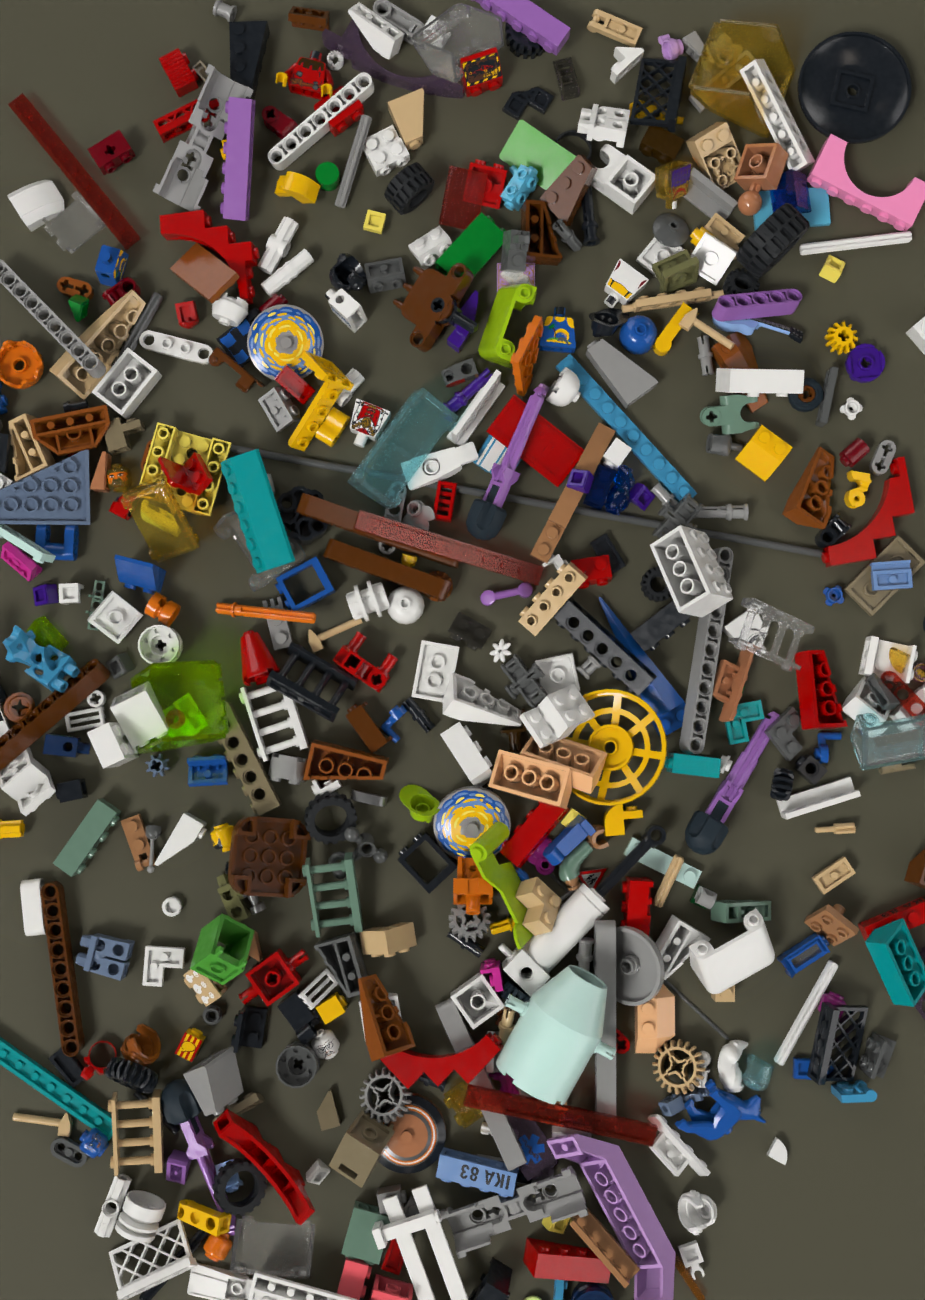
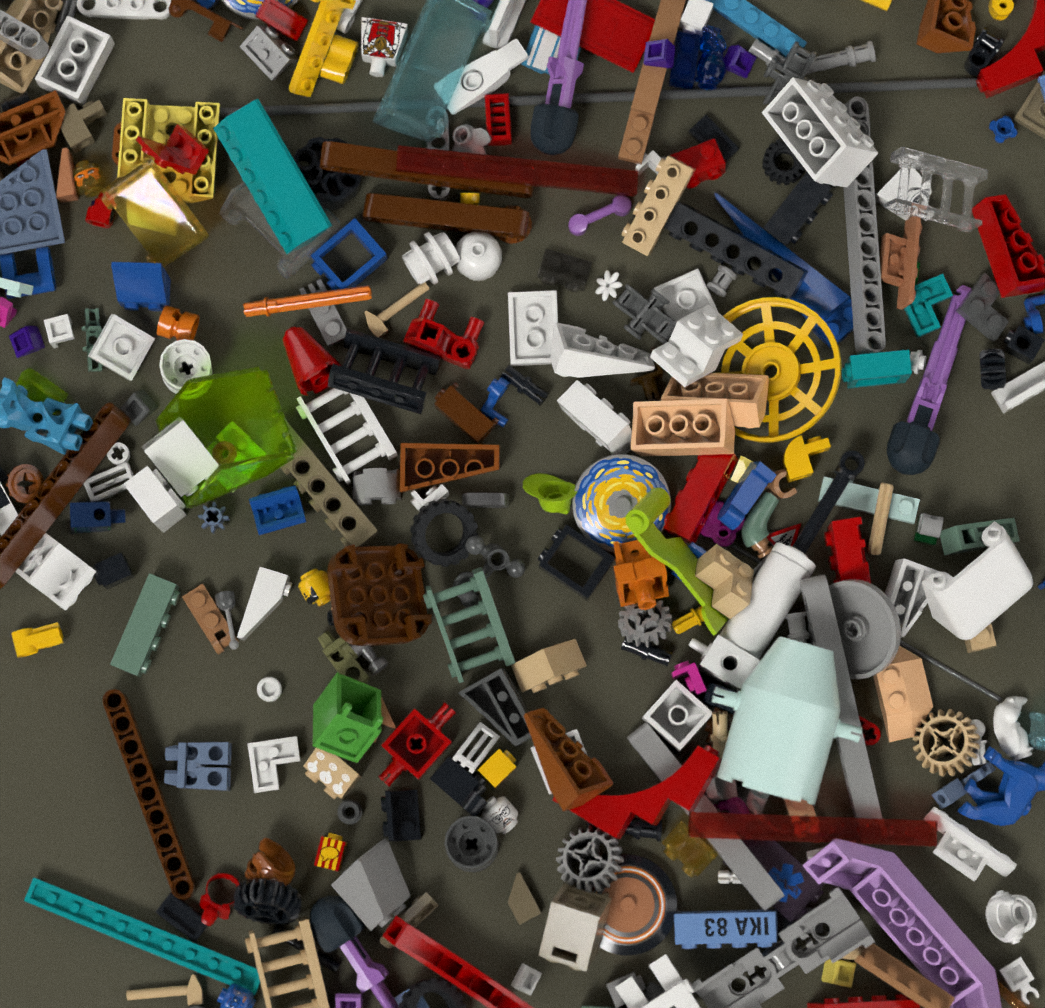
camera: 10 degrees left, 5 degrees down
white beam [20,878,46,936] -> none

